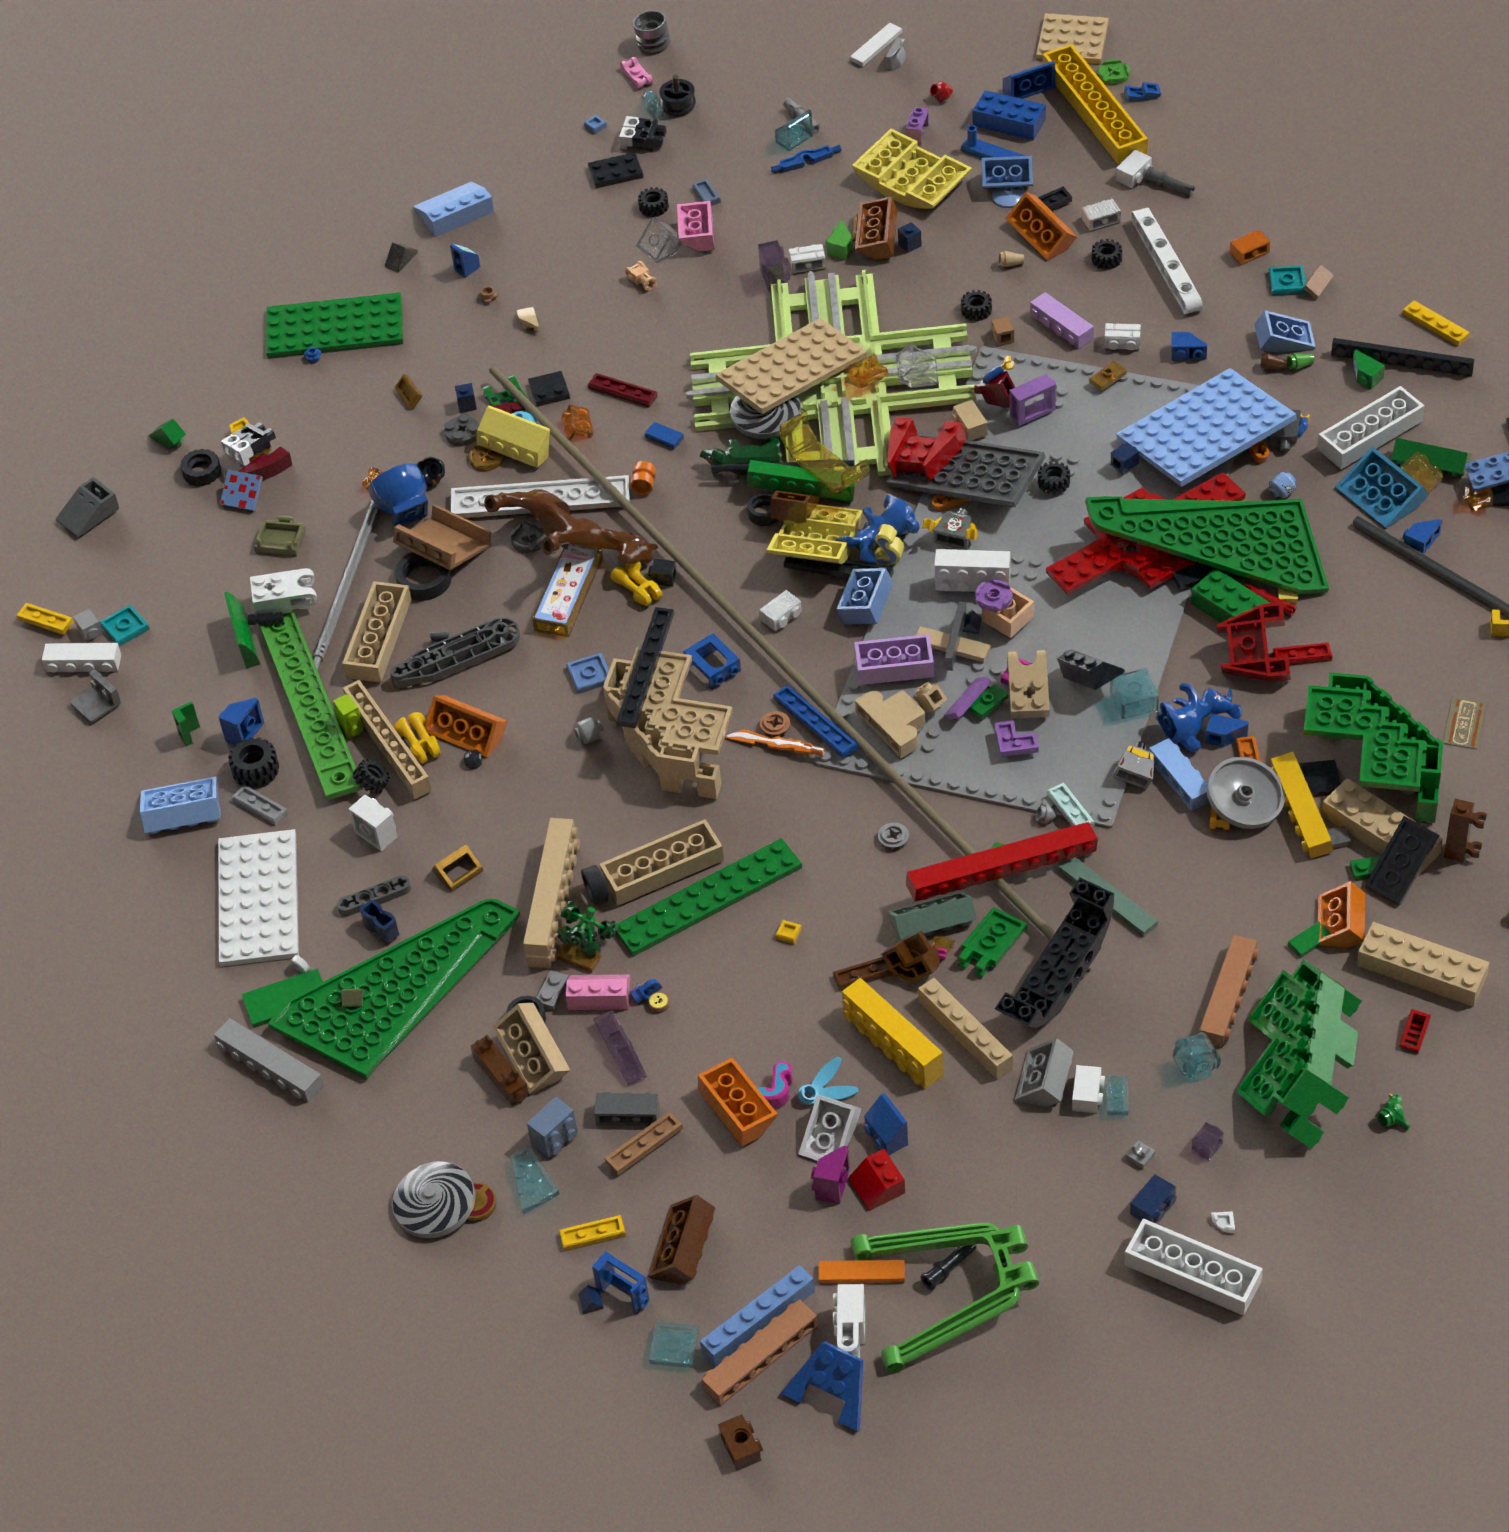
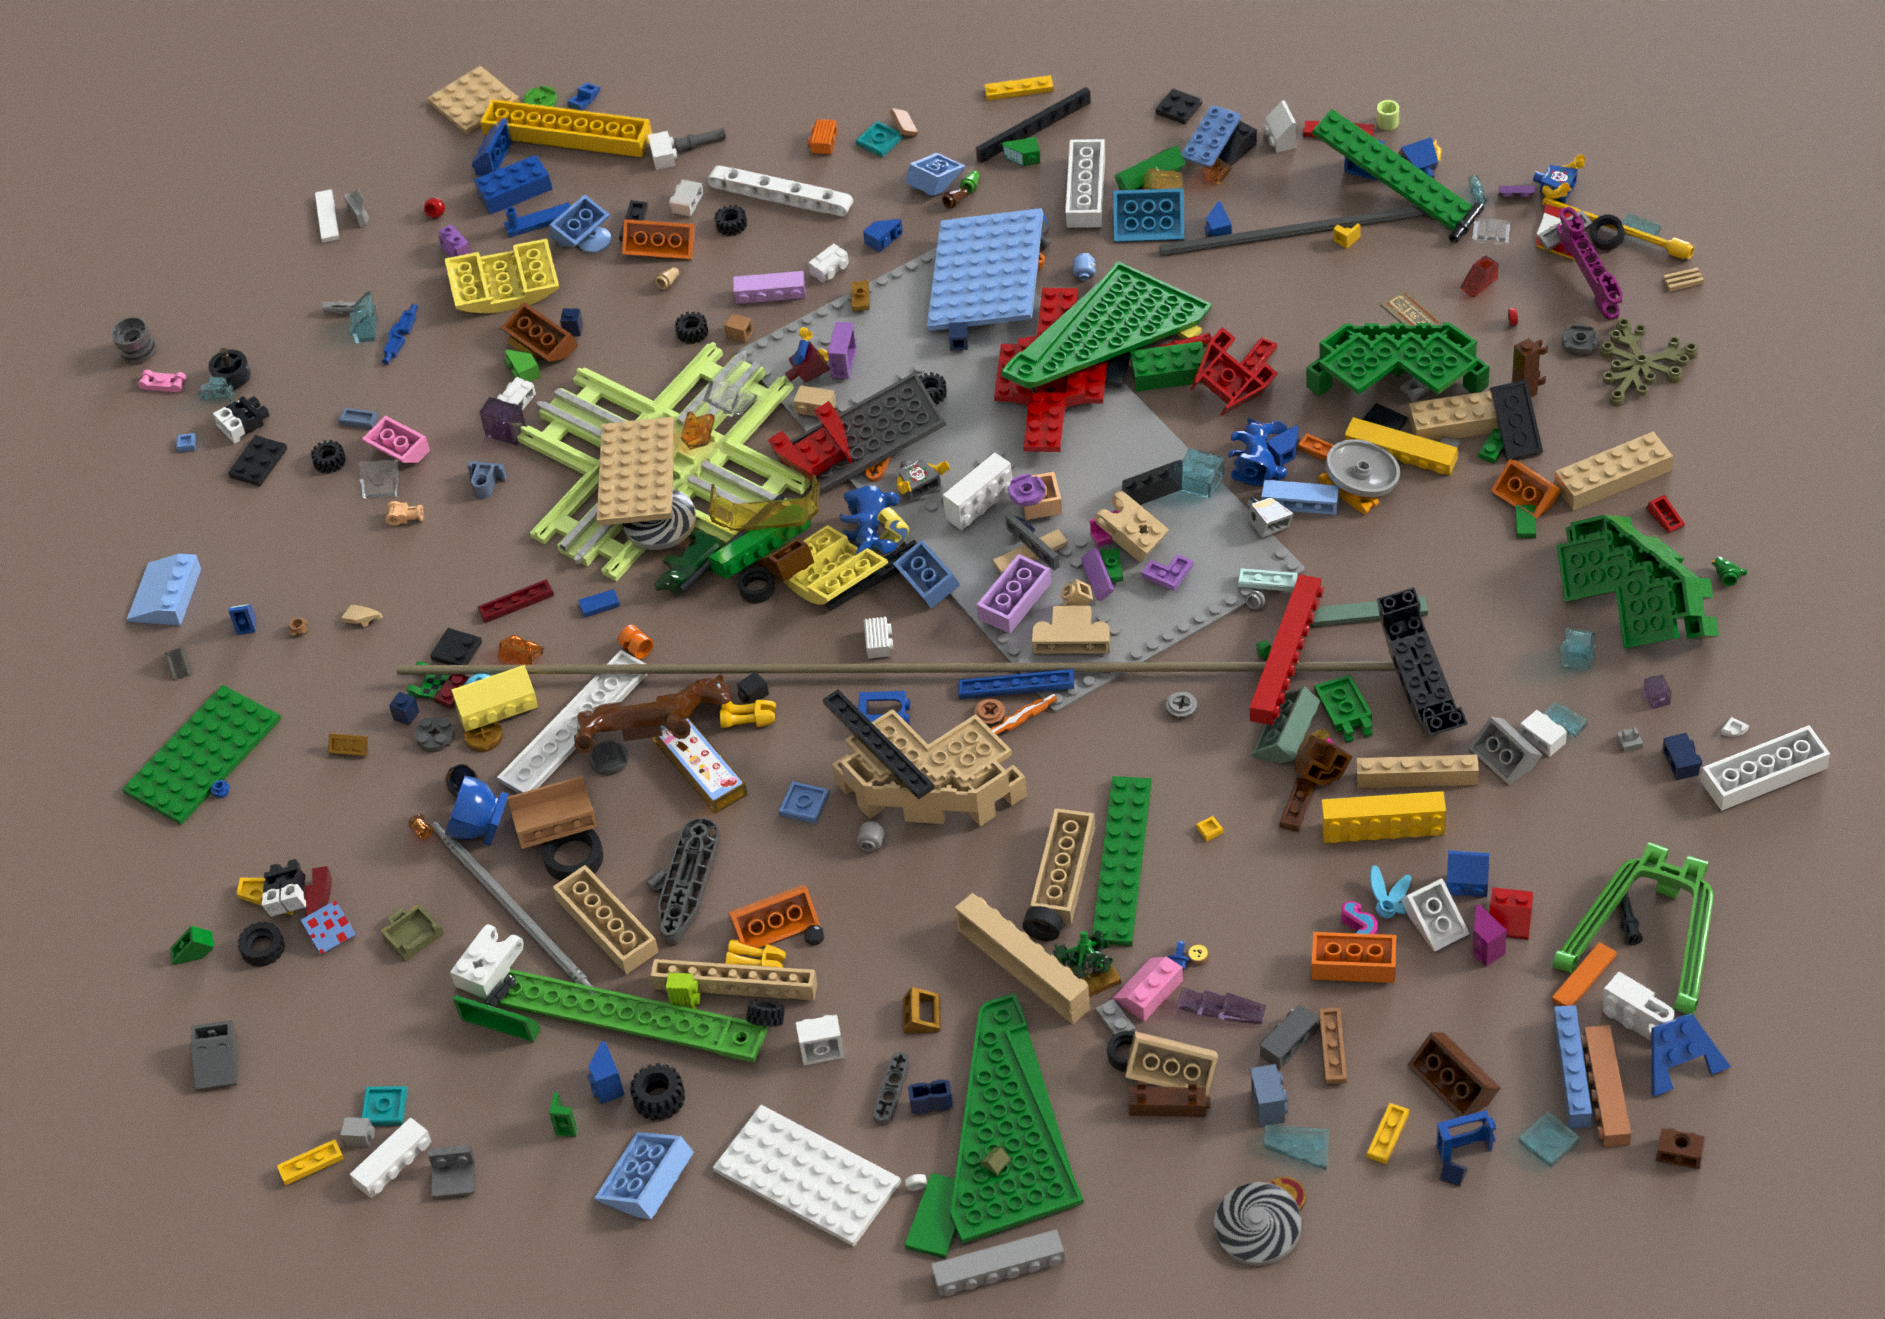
camera: 50 degrees left, 0 degrees up
light grey tile [232,785,288,826] -> none
nougat brick [1199,935,1260,1048] -> none
none -> sand blue pin [467,461,507,499]

